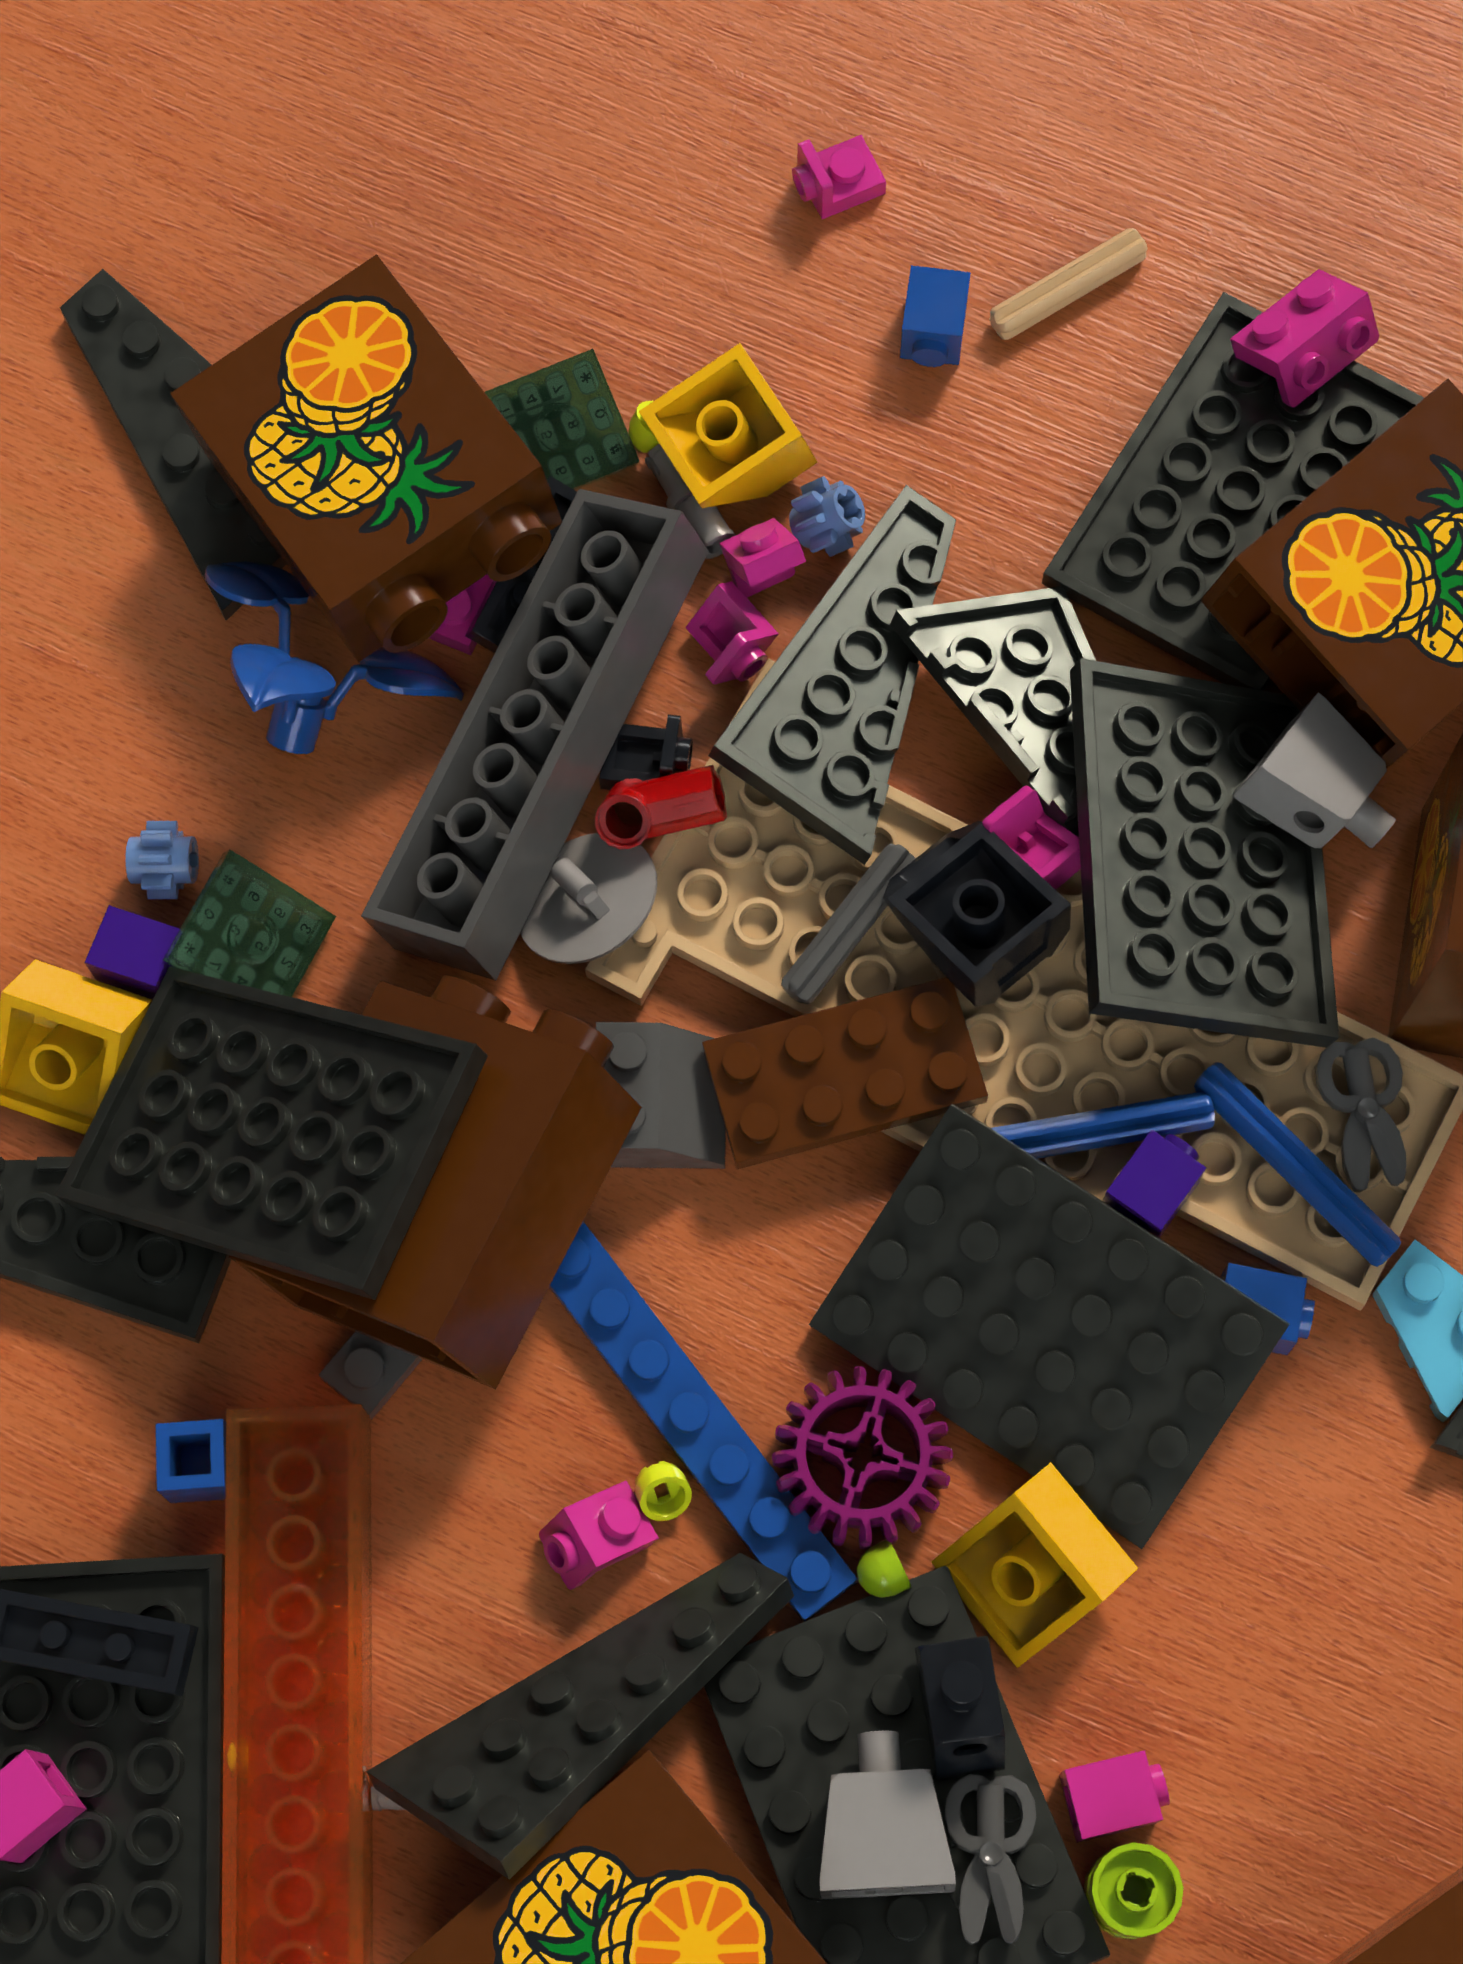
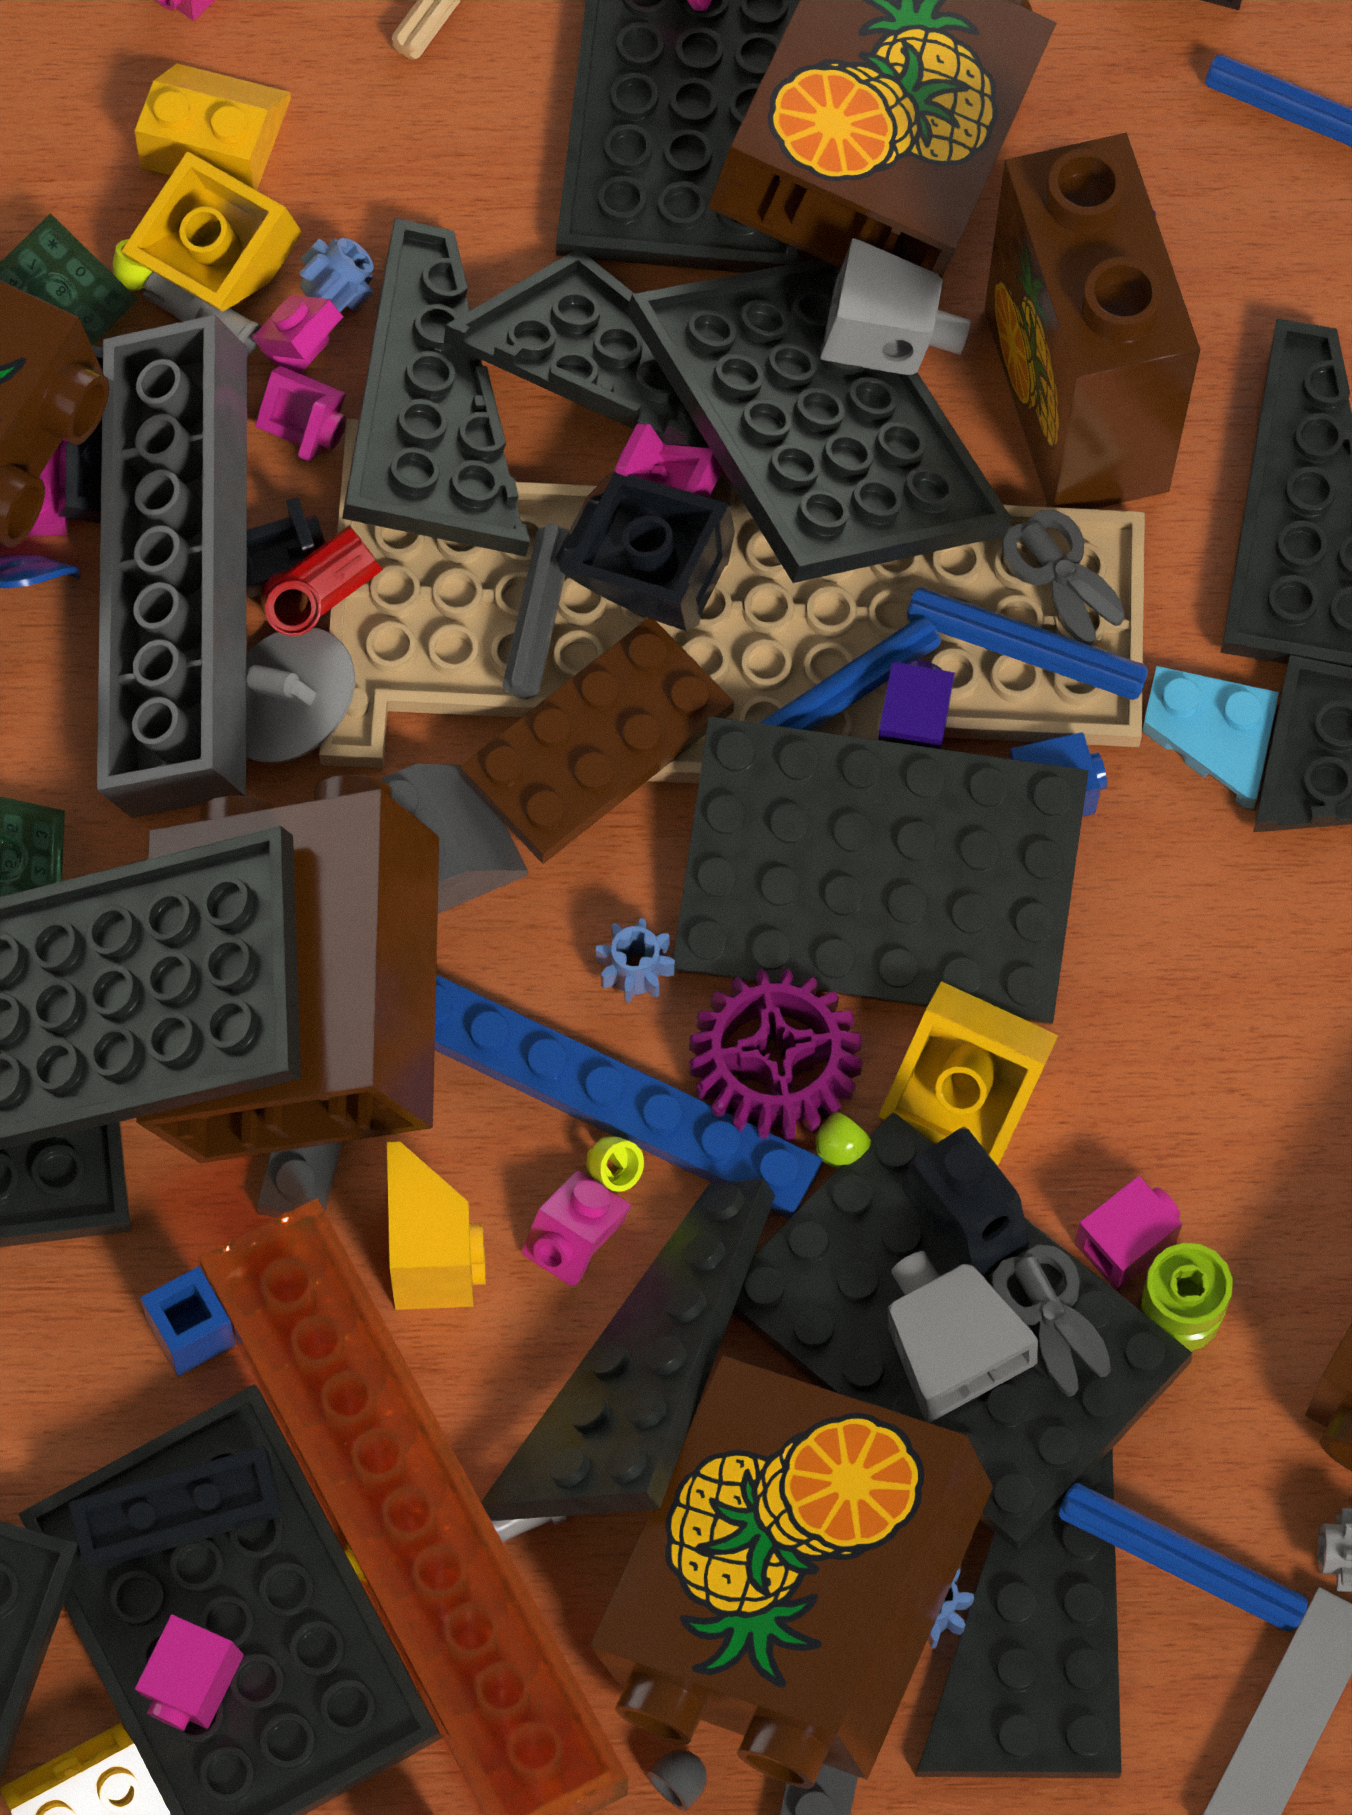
camera: 30 degrees left, 5 degrees down
blue brick [900,265,971,367] -> none
none -> yellow slope [134,63,291,191]
none -> yellow slope [387,1141,486,1310]
none -> medium blue gear [596,918,675,1003]

